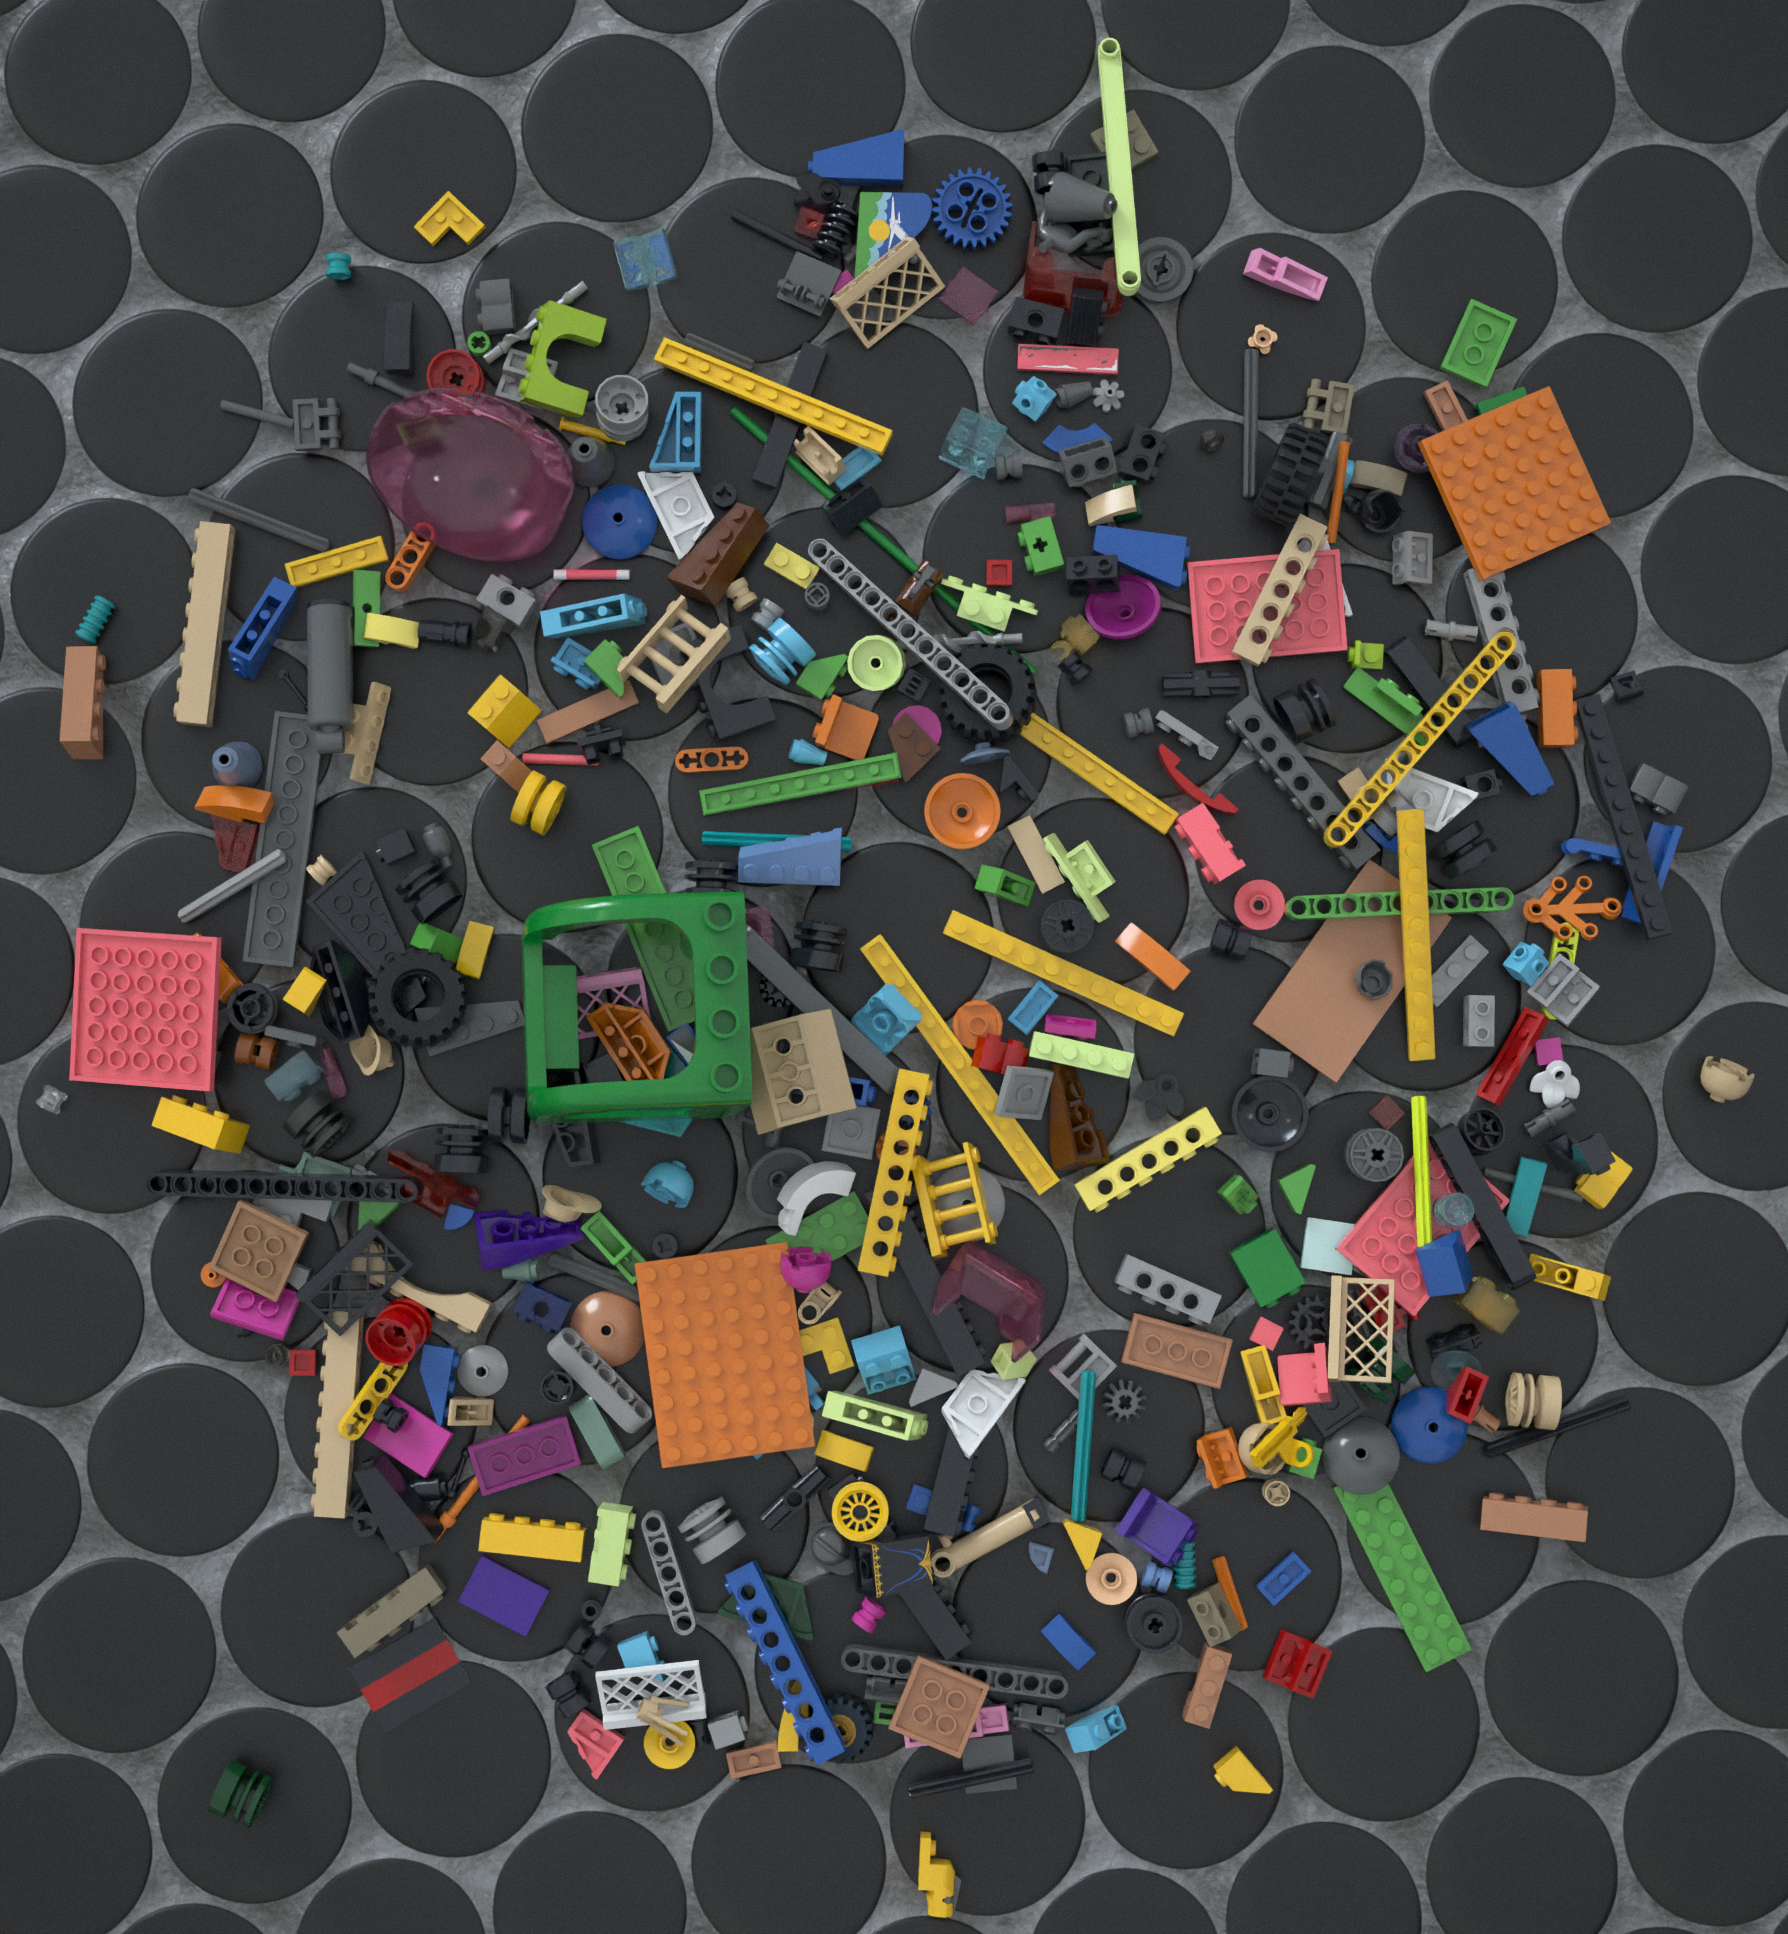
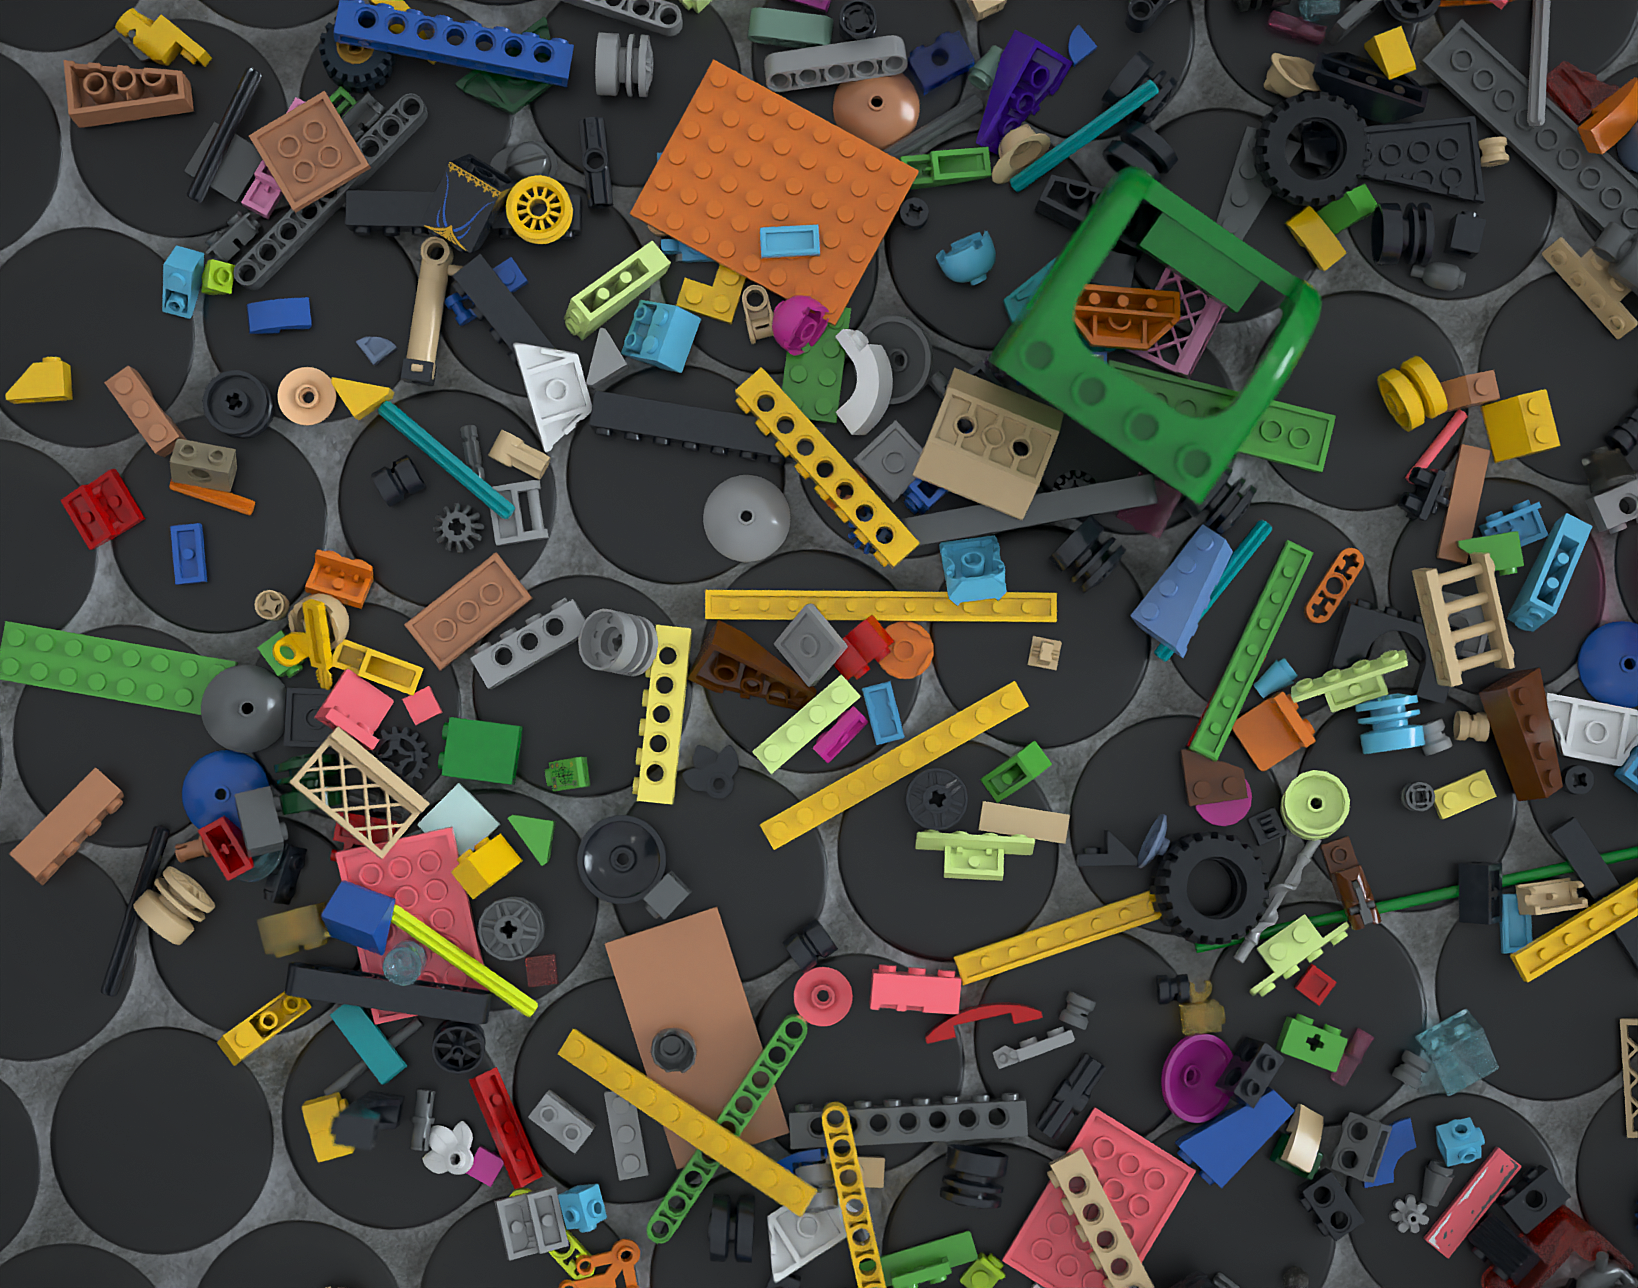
camera: 125 degrees right, 0 degrees up
clear red bracket [387,1149,481,1218] -> none
coral bar [554,570,630,580] -> none
bright green slope [796,654,848,702] -> none
light grey beam [808,539,1013,730] -> none
yellow slope [815,1430,874,1472] -> none
dark pink wheel [851,1597,887,1633] -> none
yellow fence [913,1142,998,1259] -> none
orange dish [924,773,1000,849] -> none
clear pink windscreen [933,1241,1046,1363] -> none
clear pink piece [939,266,998,326] -> none
yellowish green panel [990,1341,1037,1380] -> none
orange slope [1114,922,1191,991] -> none
dark purple panel [1115,1488,1199,1567] -> none
medium blue wheel [1140,1561,1173,1594] -> none
teal piece [1173,1541,1196,1589] -> none
none -> nougat wedge [63,60,194,128]
none -> lime bracket [201,259,235,295]
none -> dark grey brick [235,786,288,858]
none -> yellow brick [451,833,523,899]
none -> tan piece [488,430,551,480]
none -> light grey wheel [578,608,658,677]
none -> medium azure tile [760,224,820,259]
none -> teal axle [1010,80,1159,192]
none -> tan brick [1027,636,1062,670]
none -> yellowish green bracket [1291,650,1408,712]

